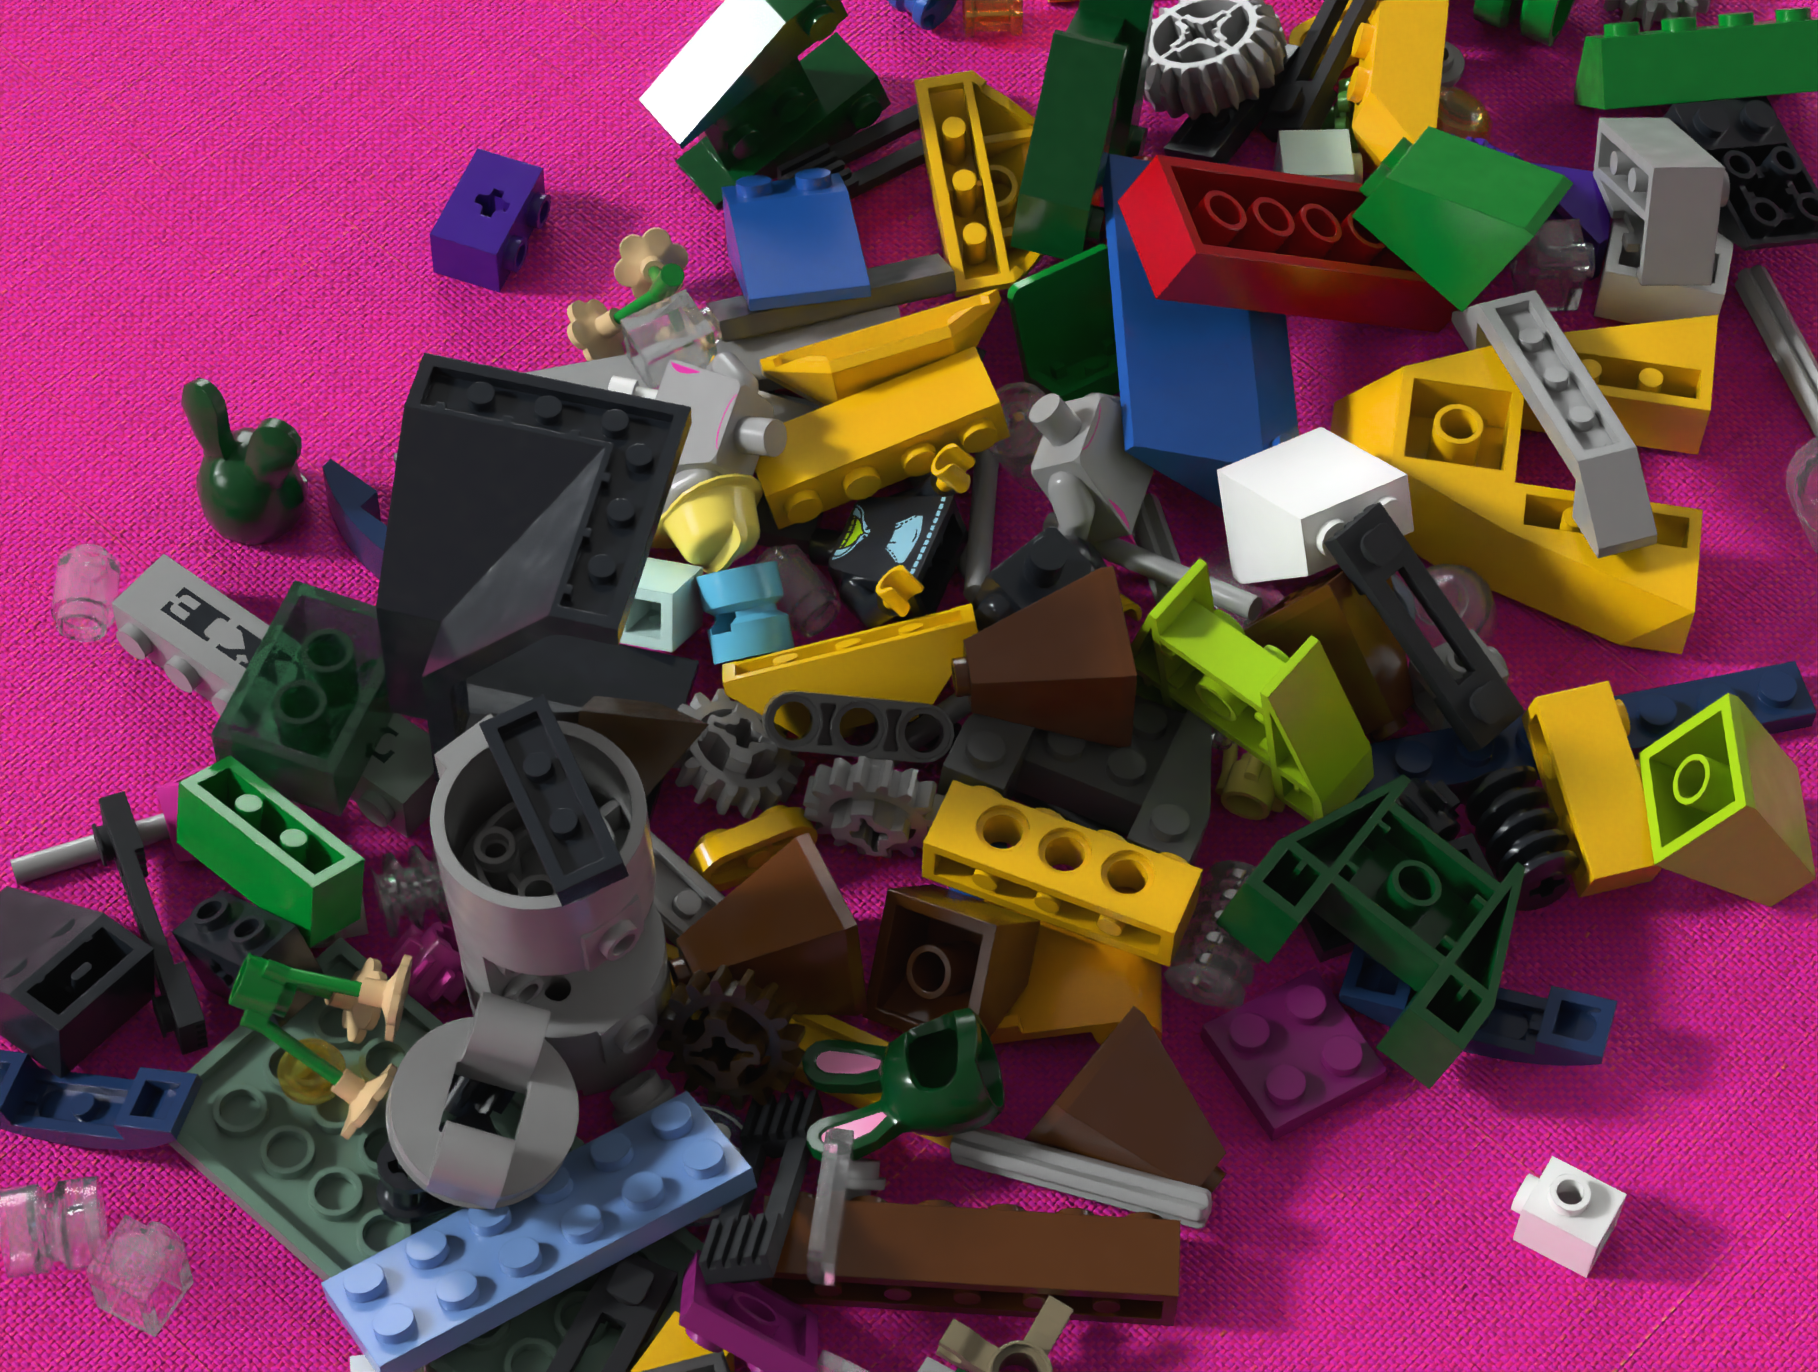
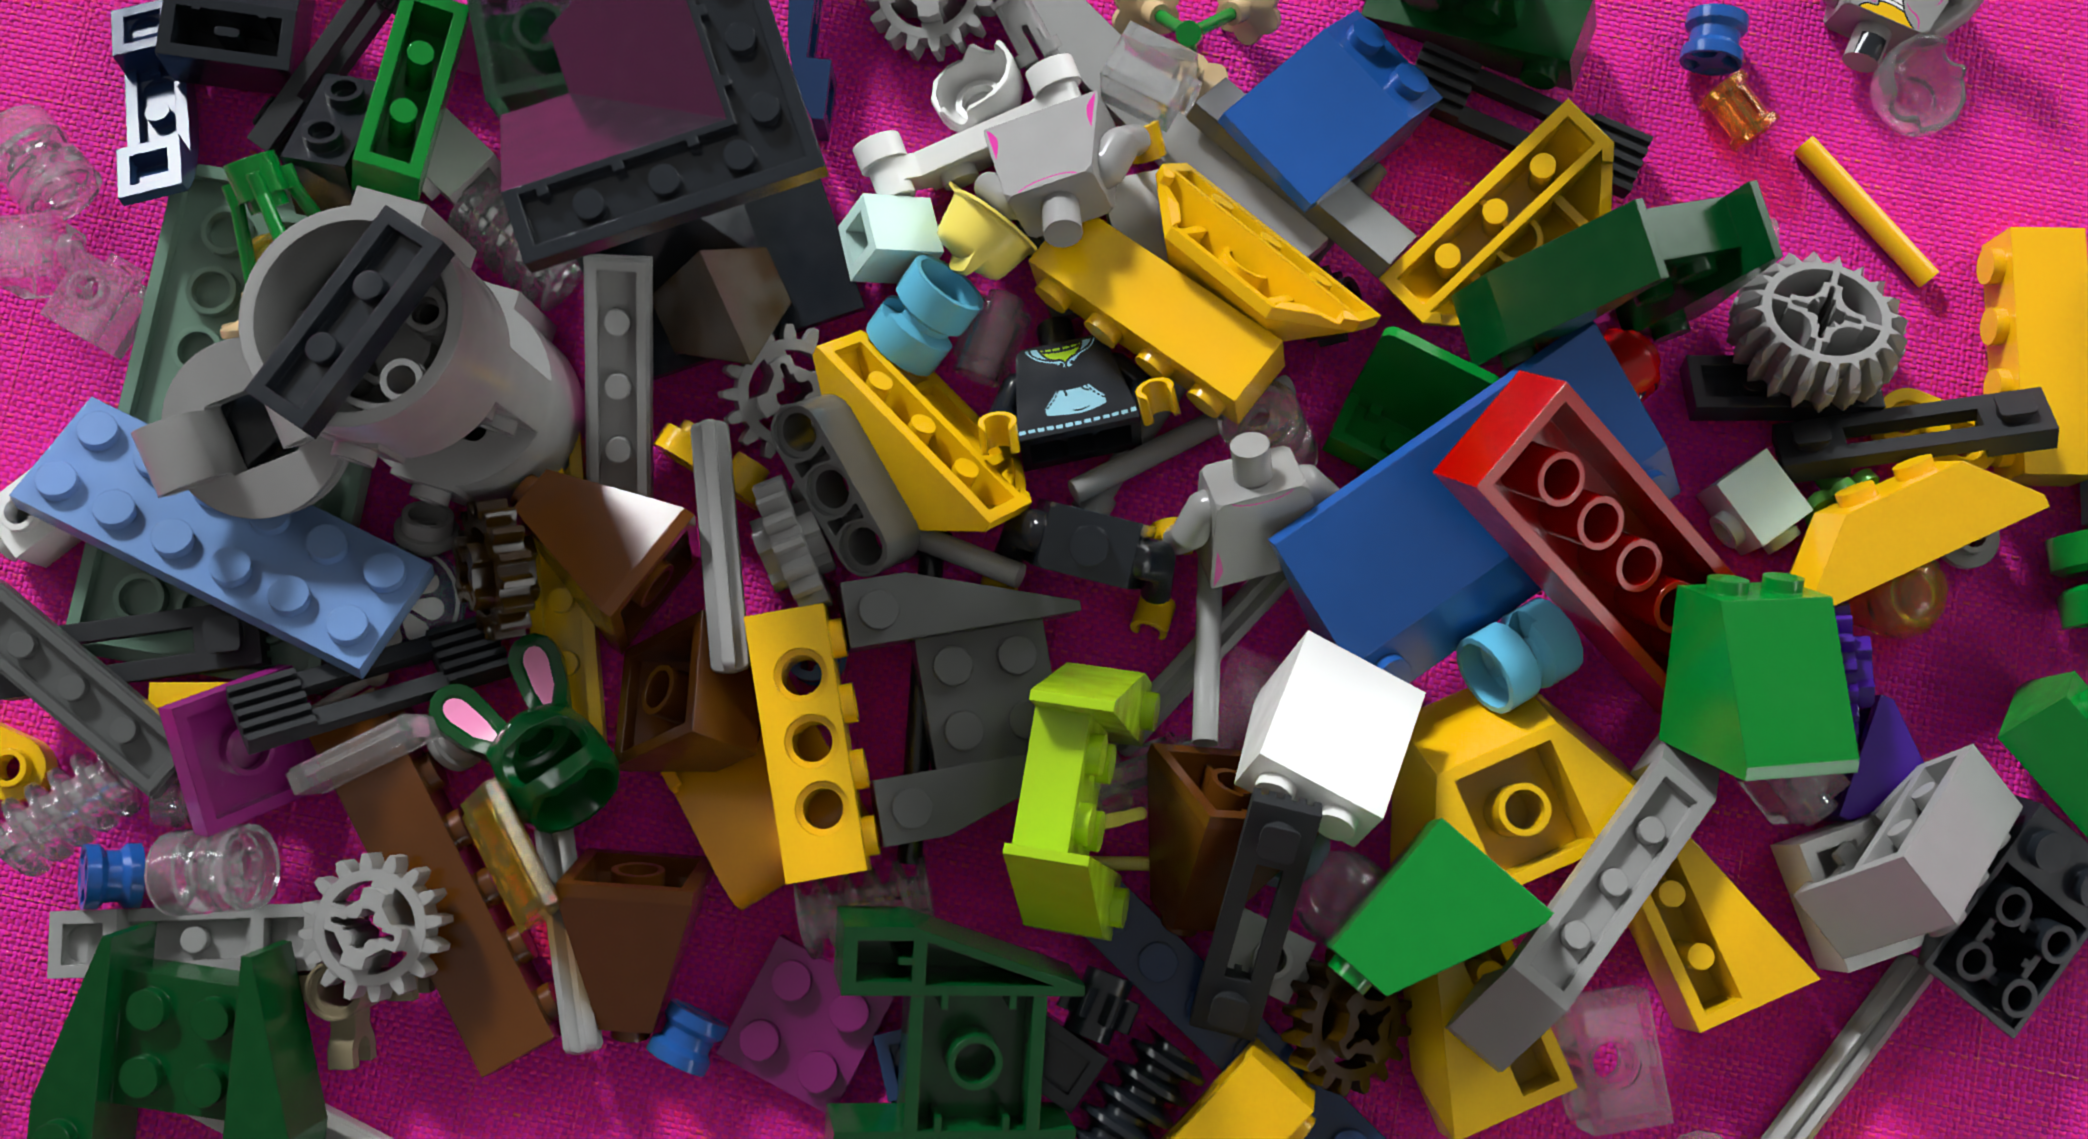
camera: 55 degrees right, 25 degrees up
reddish brown slope [951,566,1137,748] -> none
none -> clear brick [39,250,147,360]
none -> light grey gear [298,852,454,1003]
none -> clear yellow slope [461,778,562,934]
none -> blue wheel [646,998,729,1077]
none -> light grey axle [690,419,750,674]
none -> dark brown gear [1281,949,1412,1096]
none -> green slope [1323,818,1554,996]
none -> medium azure wheel [1456,597,1583,714]
none -> clear brick [1551,984,1674,1136]

